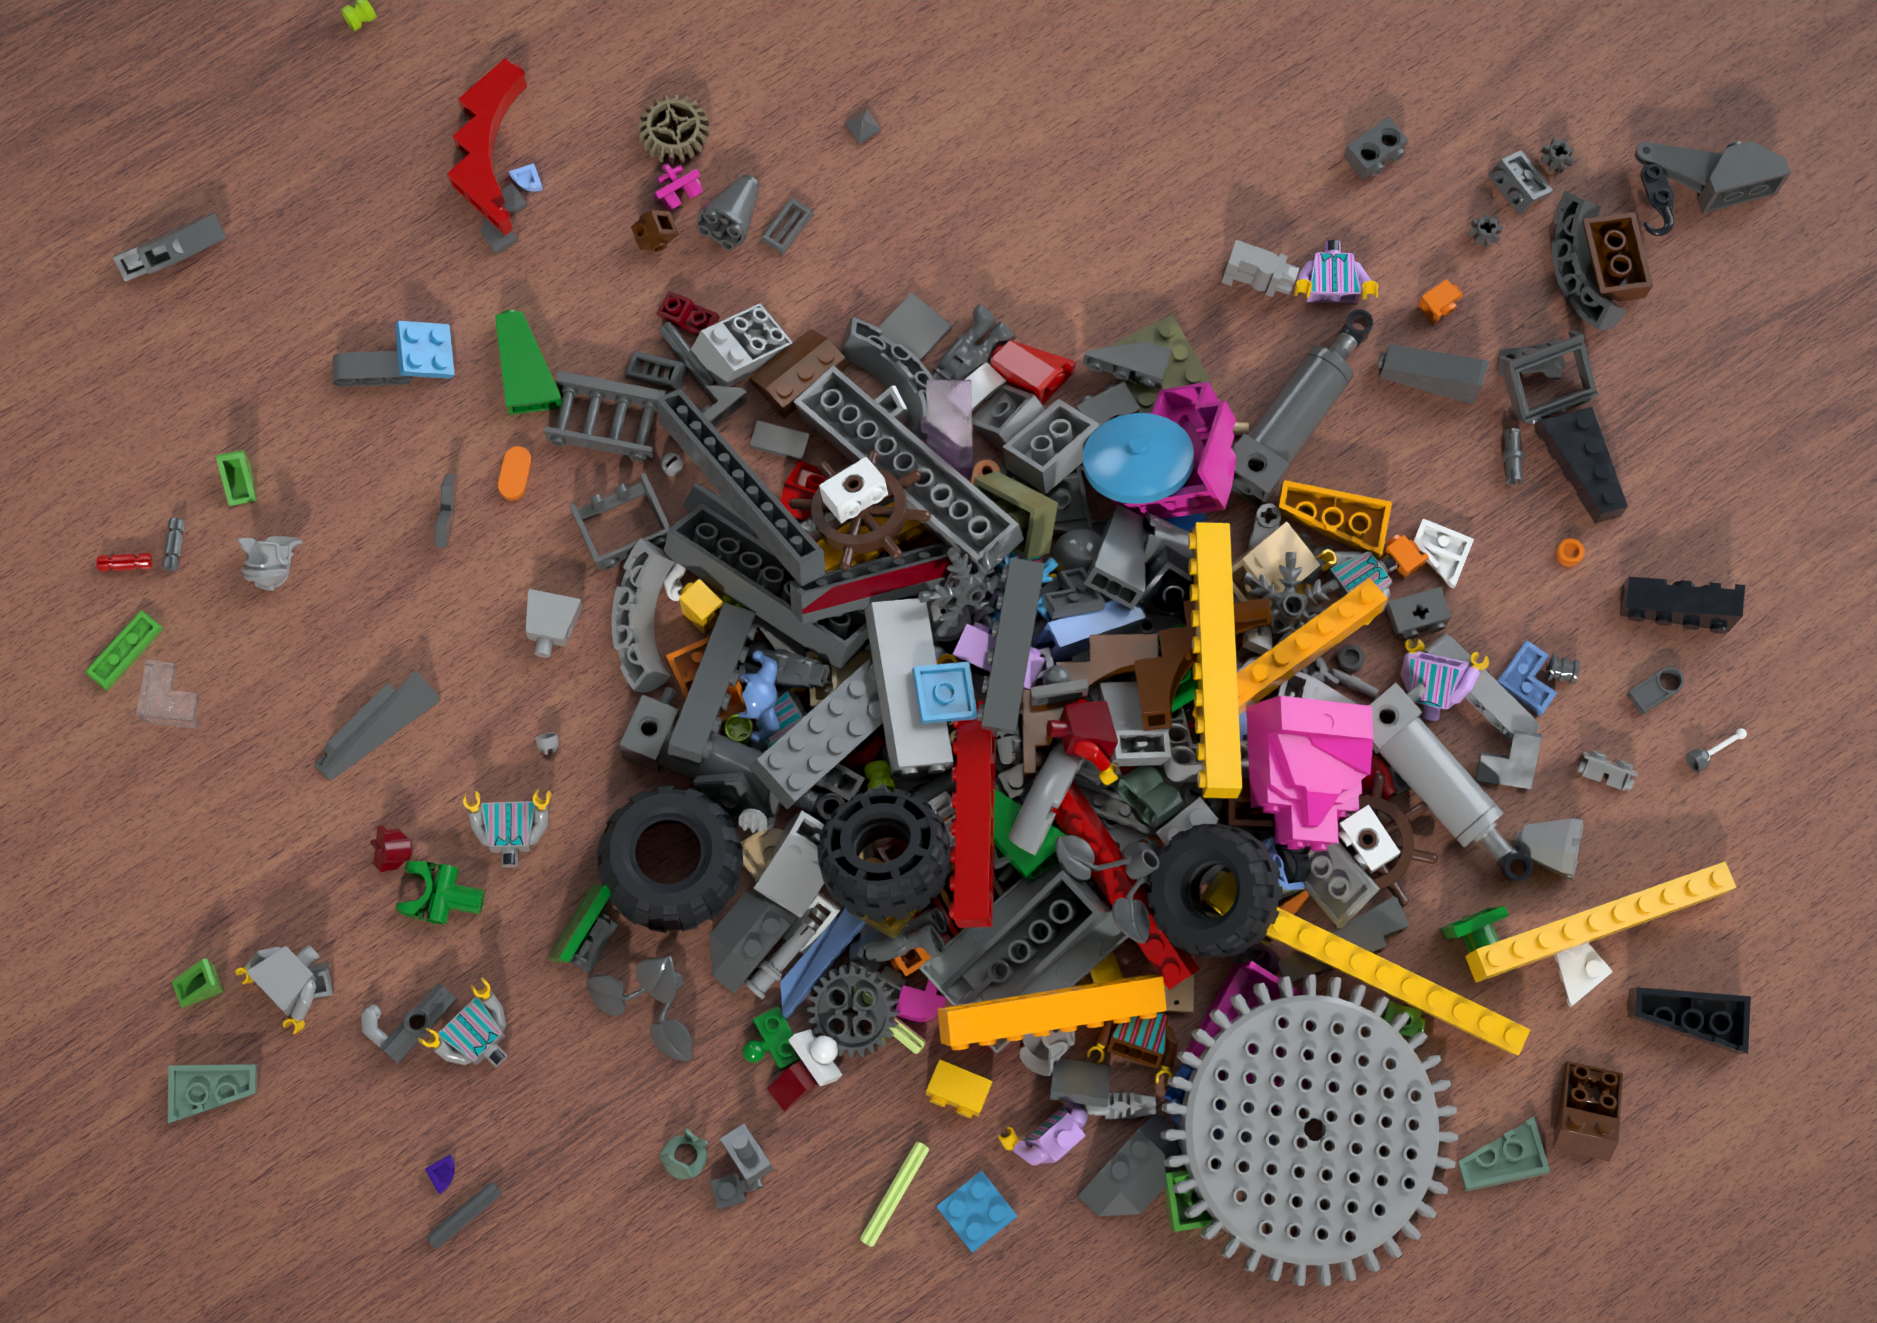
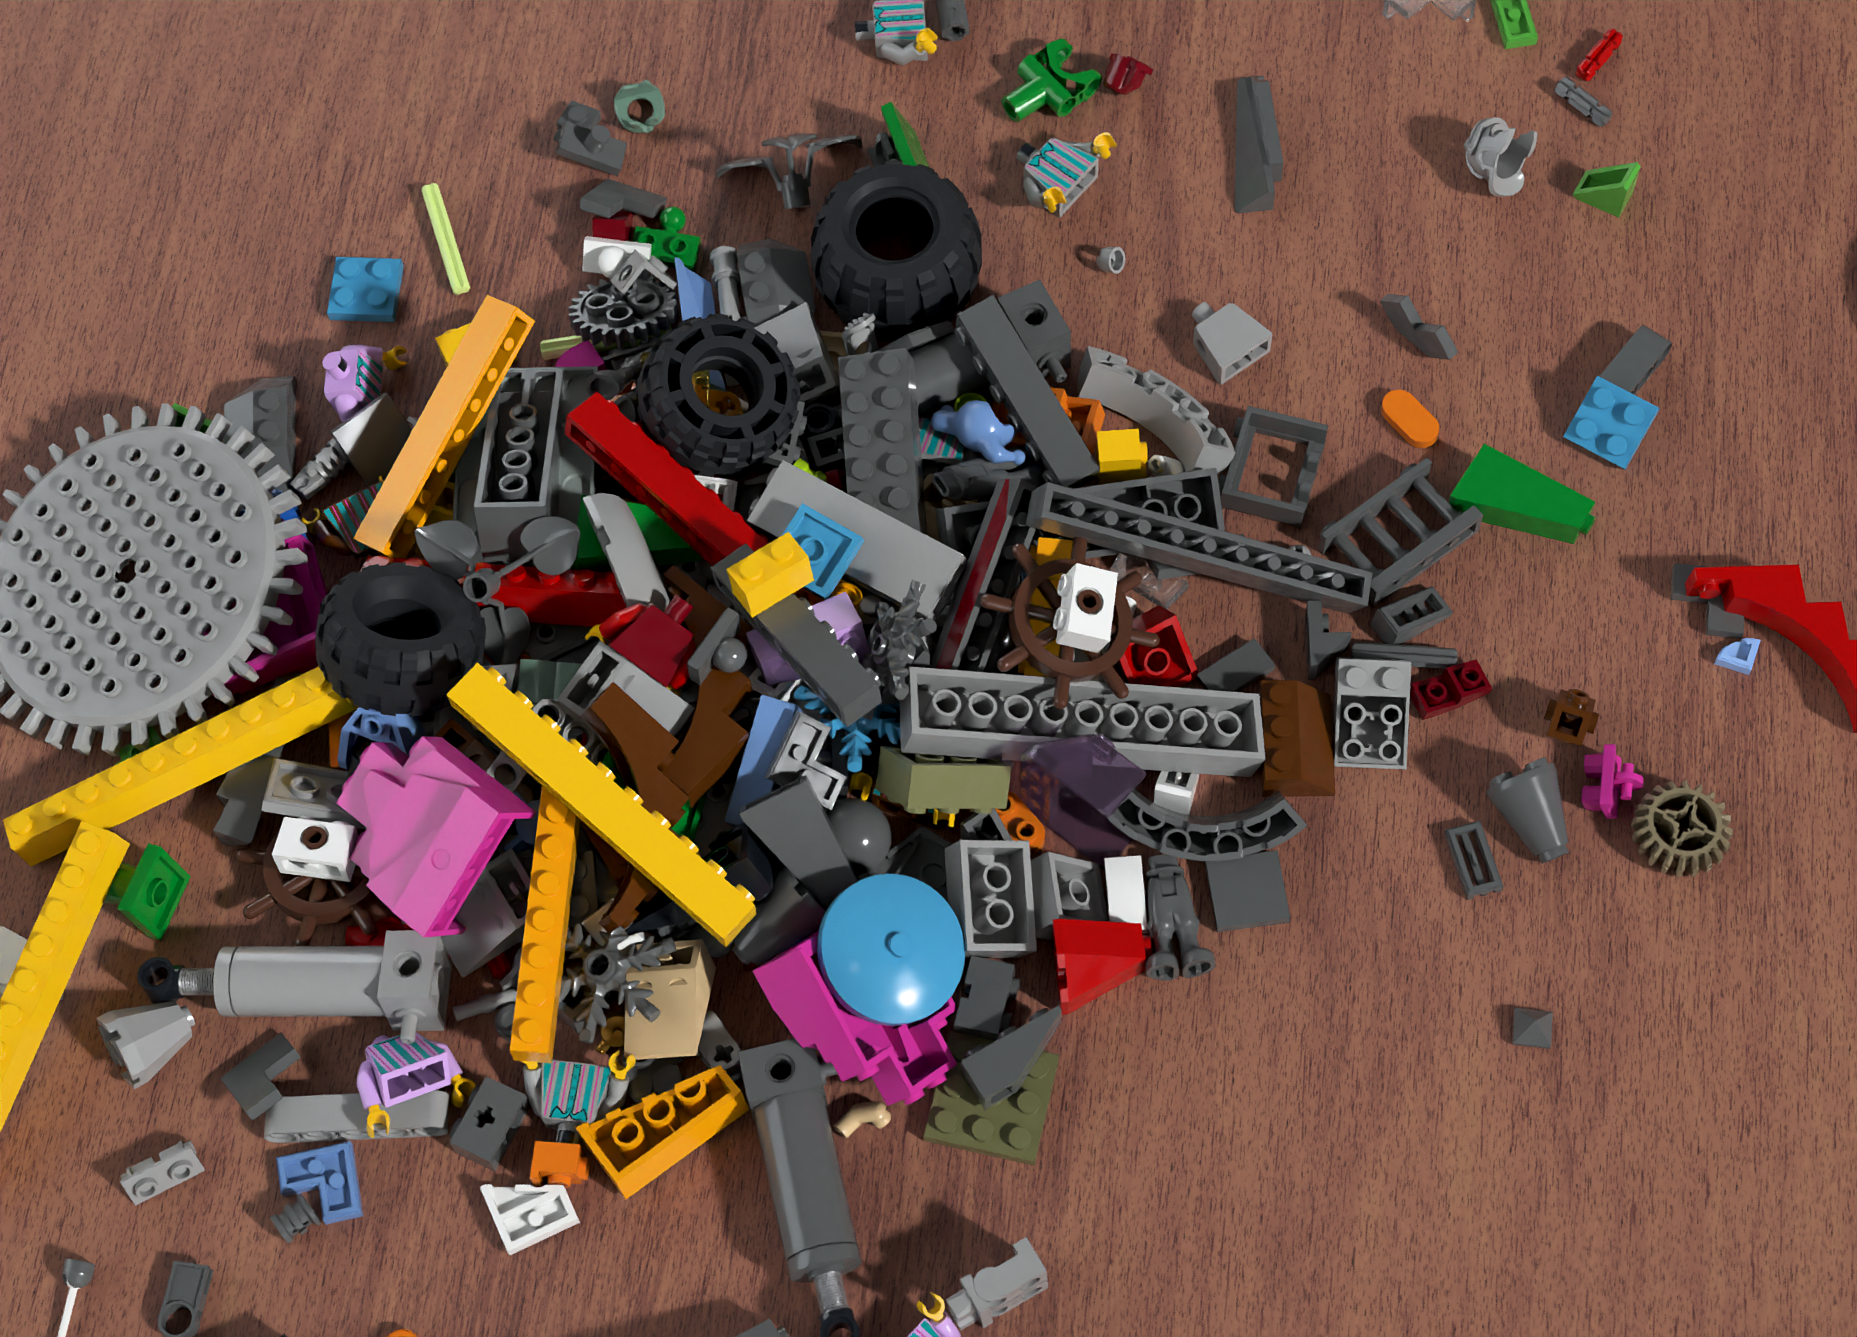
camera: 140 degrees right, 10 degrees down
none -> dark grey tile [580,179,667,218]
none -> light grey bracket [611,250,678,294]
none -> yellow brick [726,532,814,618]

